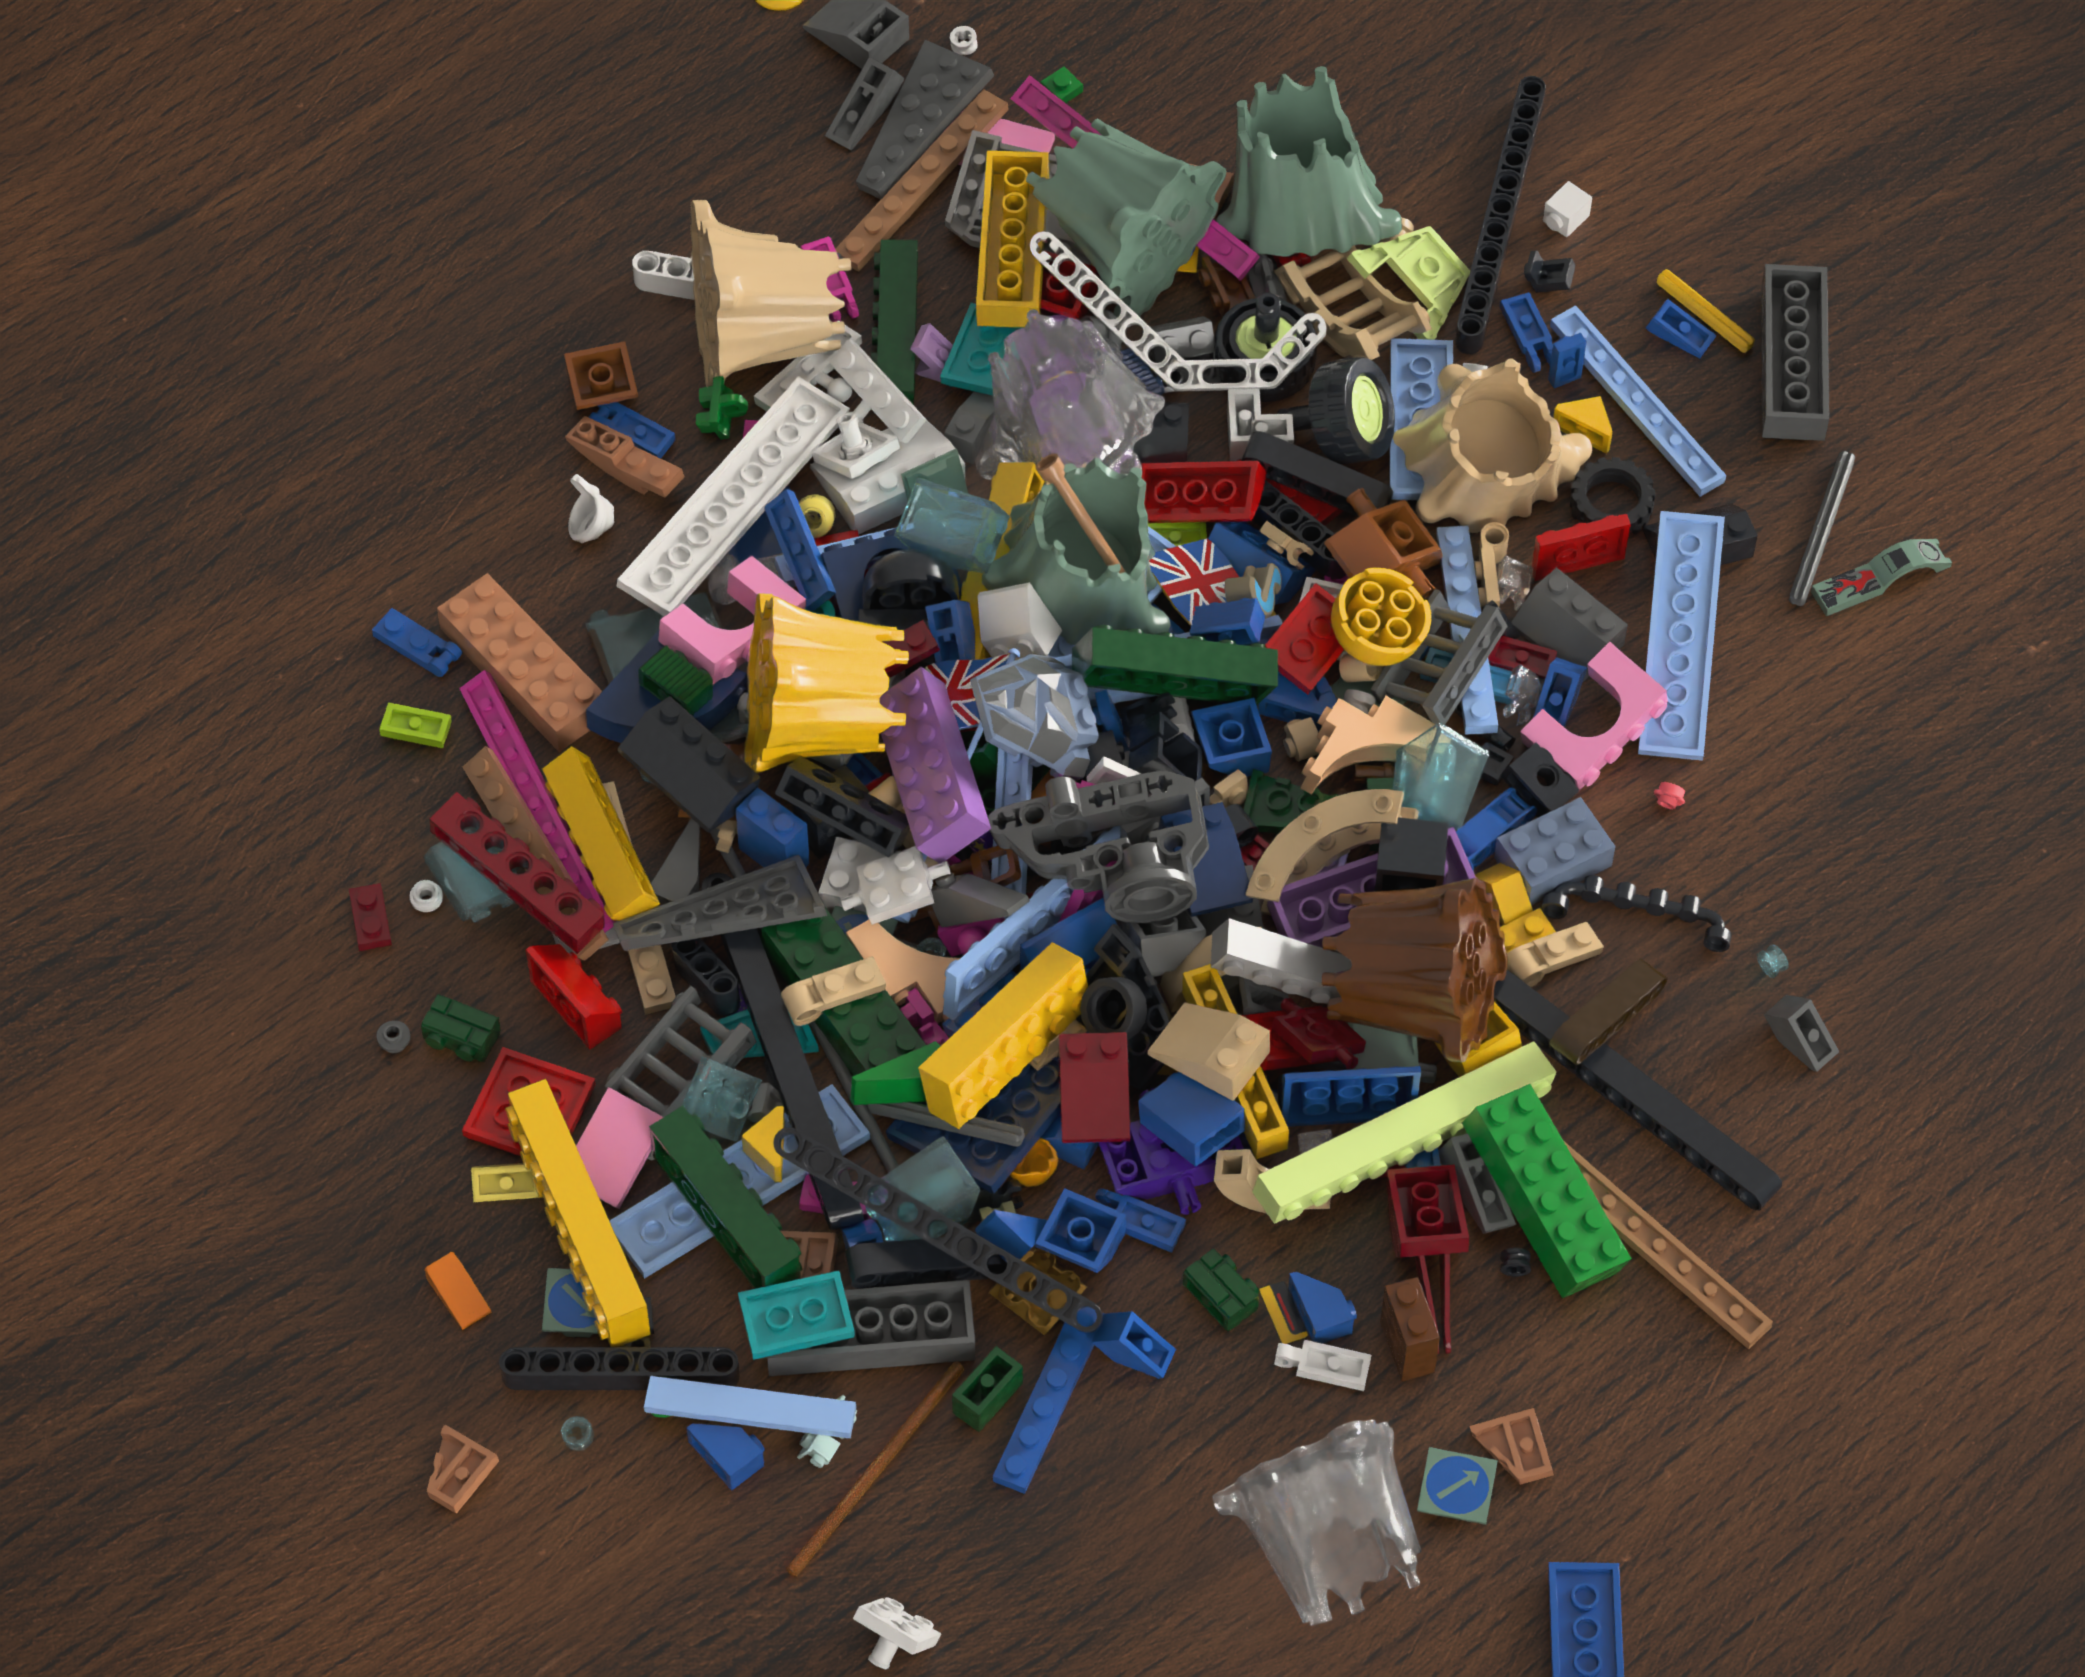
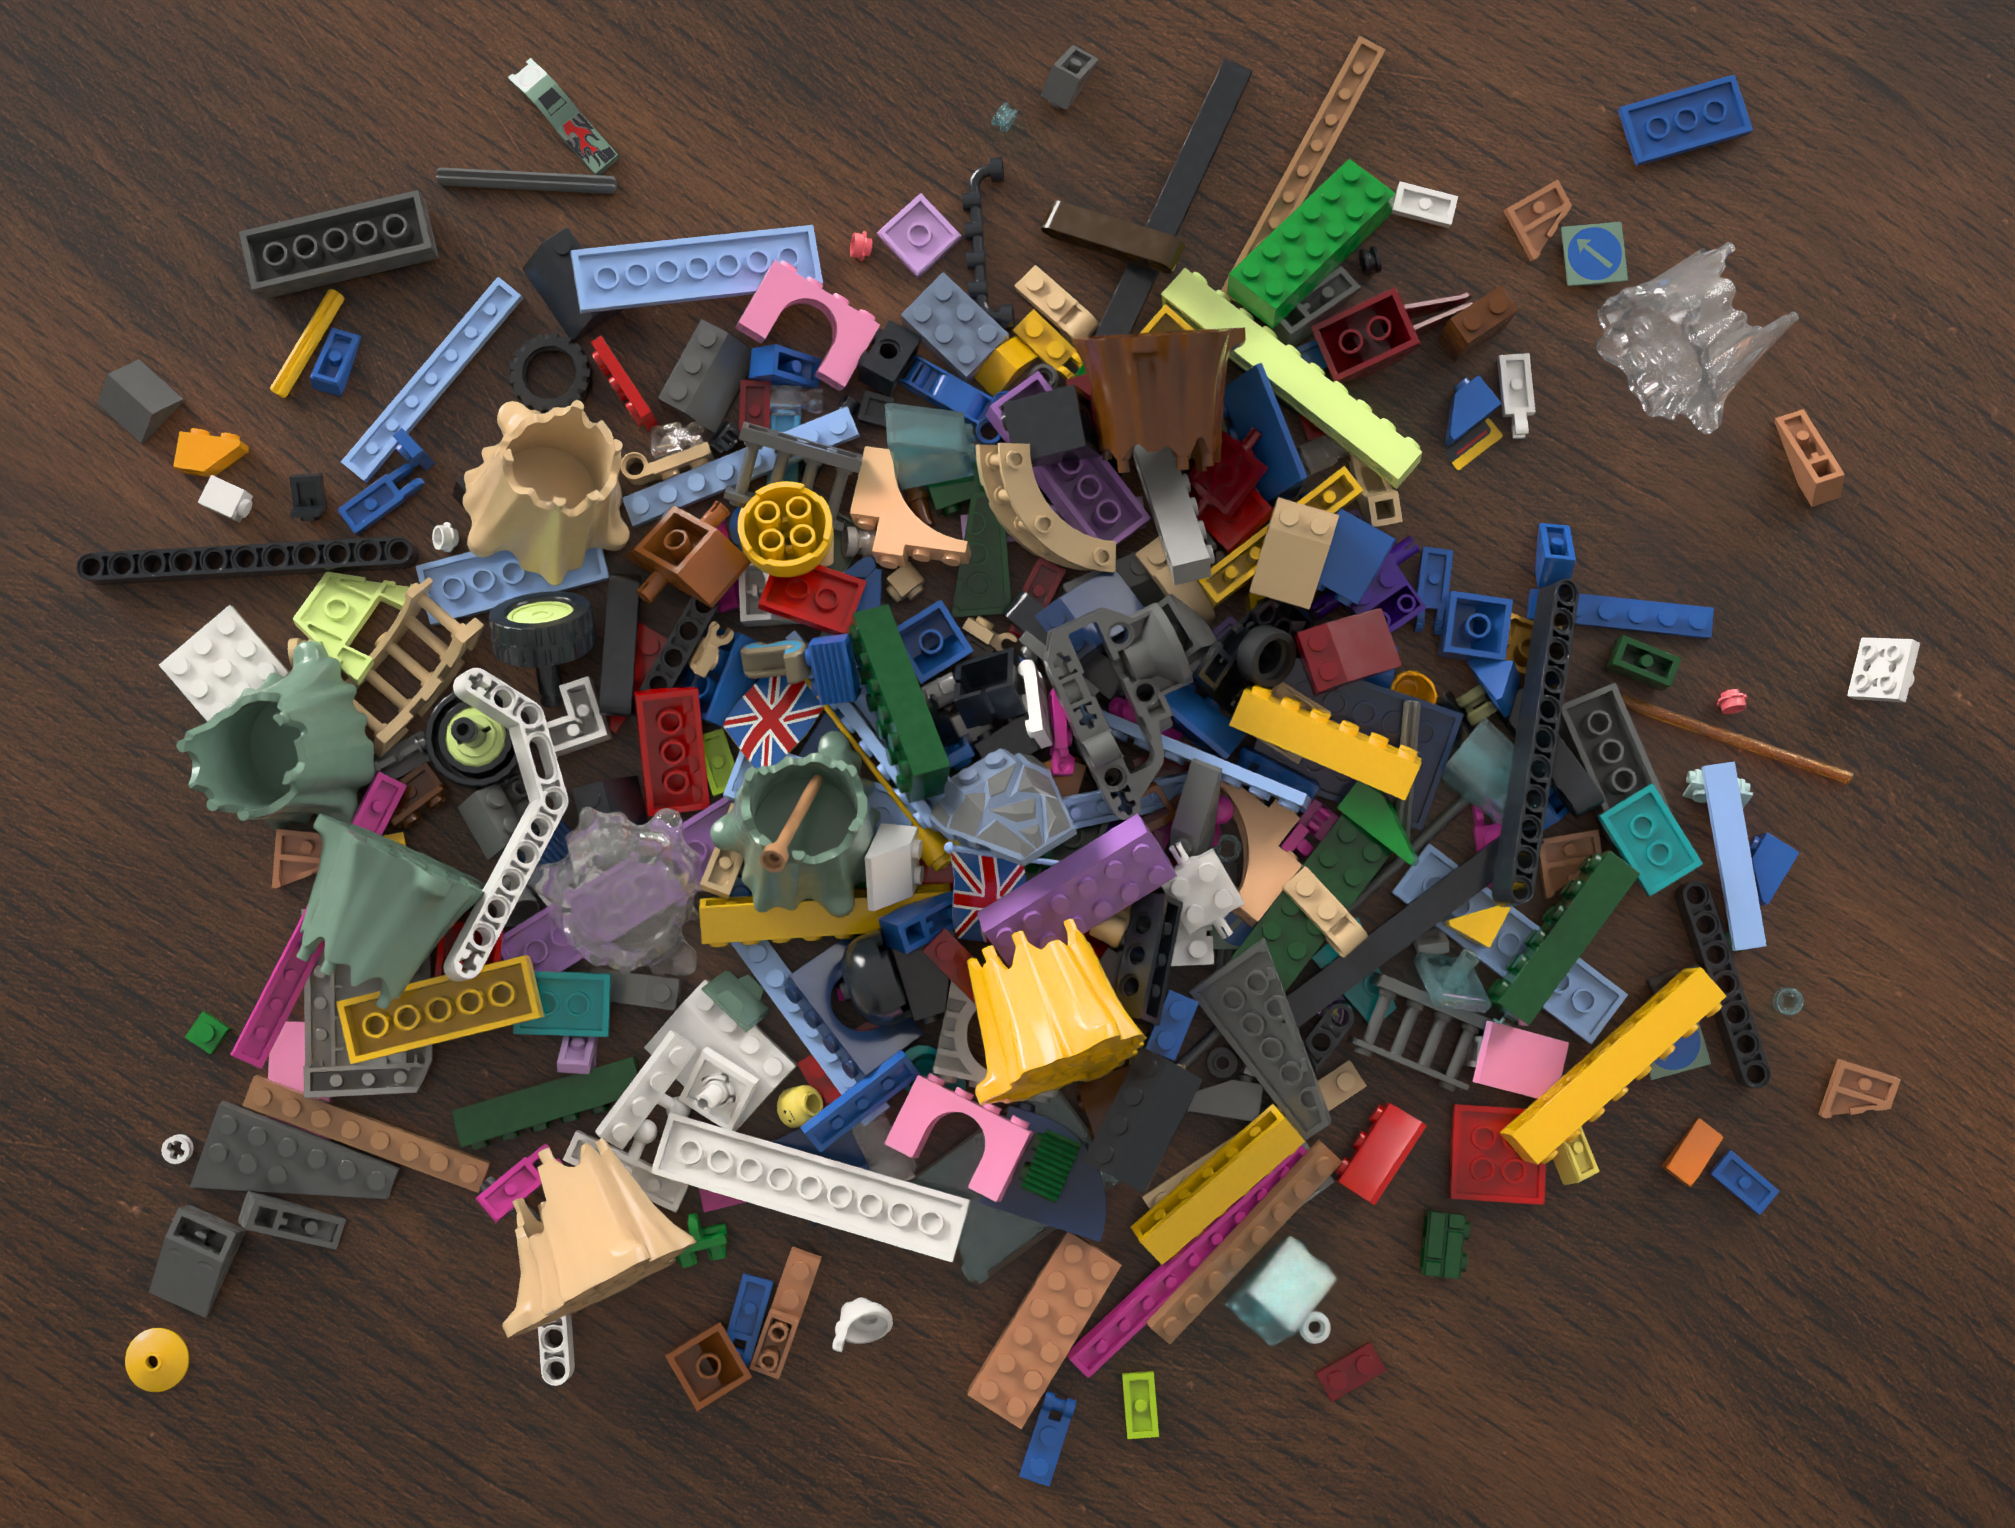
camera: 110 degrees left, 25 degrees up
dark grey plate [377,1020,411,1053] -> none
dark red brick [429,792,605,954] -> none
clear light blue slope [894,478,1010,574] -> none
dark green brick [1183,1248,1259,1332] -> none
yellow slope [1554,396,1613,454] -> none
none -> dark grey slope [97,359,185,444]
none -> white plate [159,605,290,722]
none -> light orange slope [173,428,249,477]
none -> lavender tile [877,193,962,279]
none -> white plate [1391,182,1458,228]
none -> blue plate [1708,1149,1779,1215]
none -> coral plate [1717,689,1747,714]
none -> nougat slope [1775,409,1845,507]

